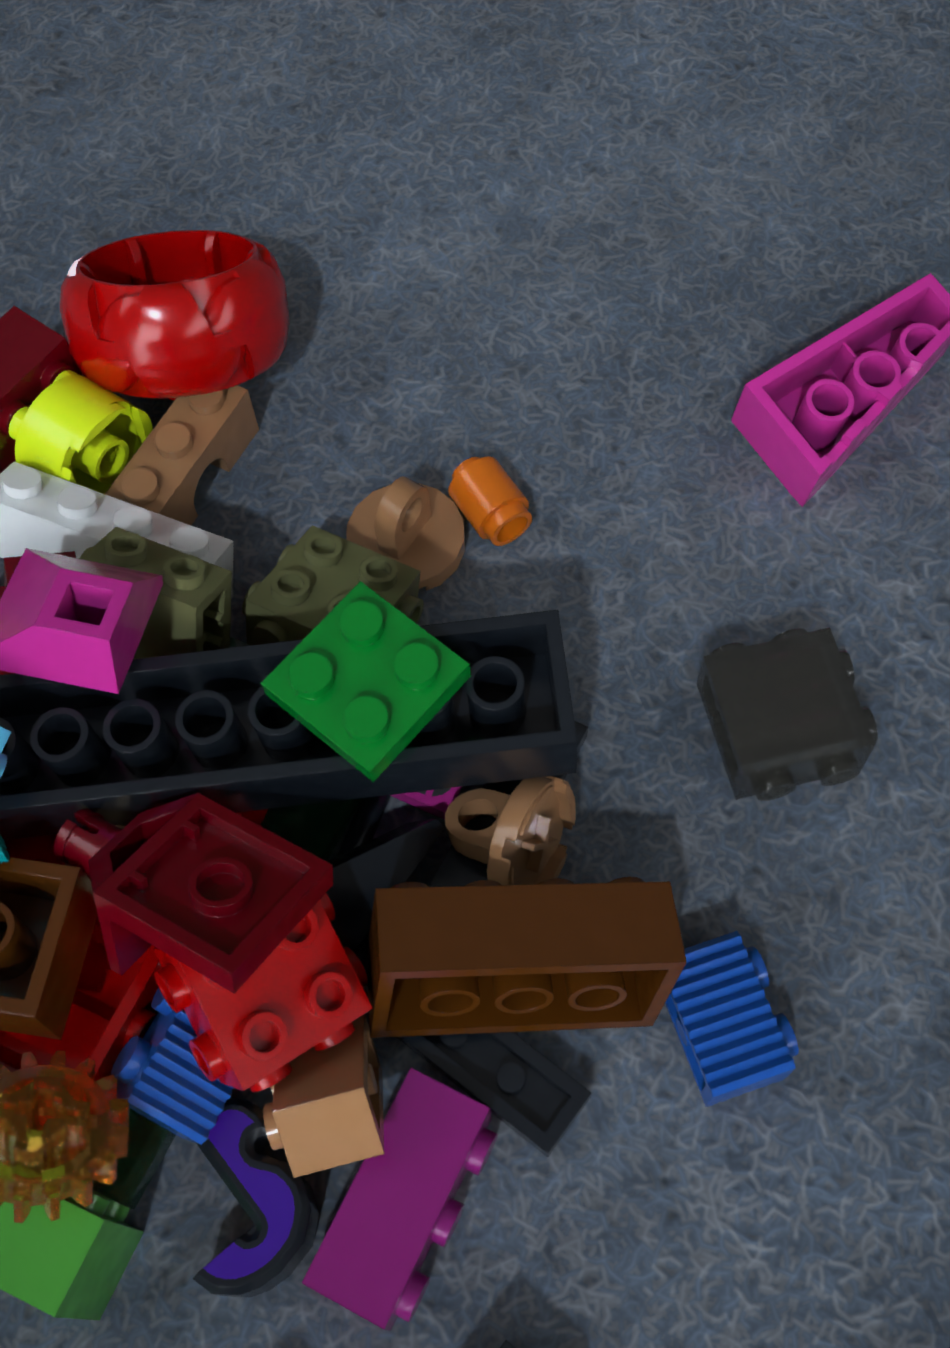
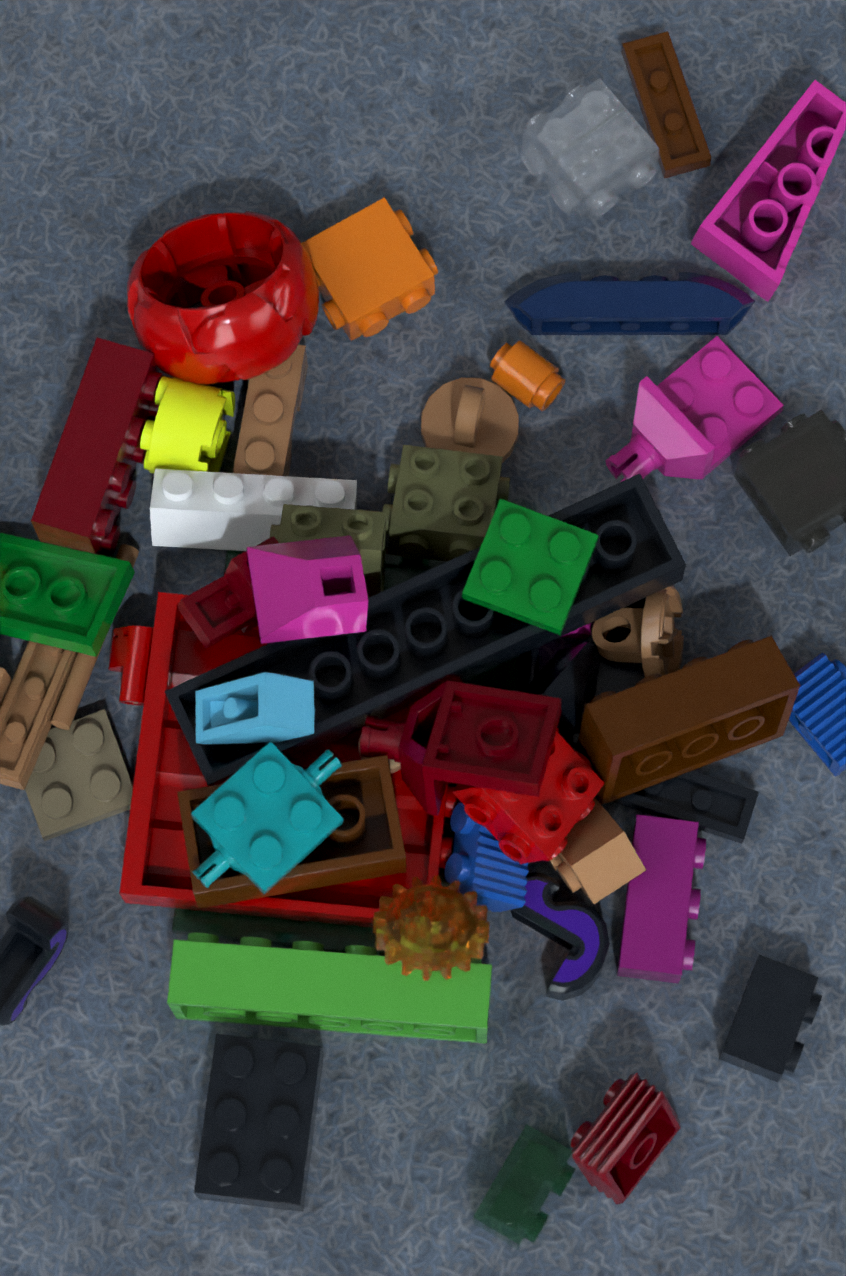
camera: 20 degrees left, 10 degrees up
none -> orange brick [302,197,438,341]
none -> dark blue brick [504,272,755,335]
none -> clear brick [521,78,660,222]
none -> dark pink plate [605,336,784,482]
none -> reddish brown plate [621,31,712,179]

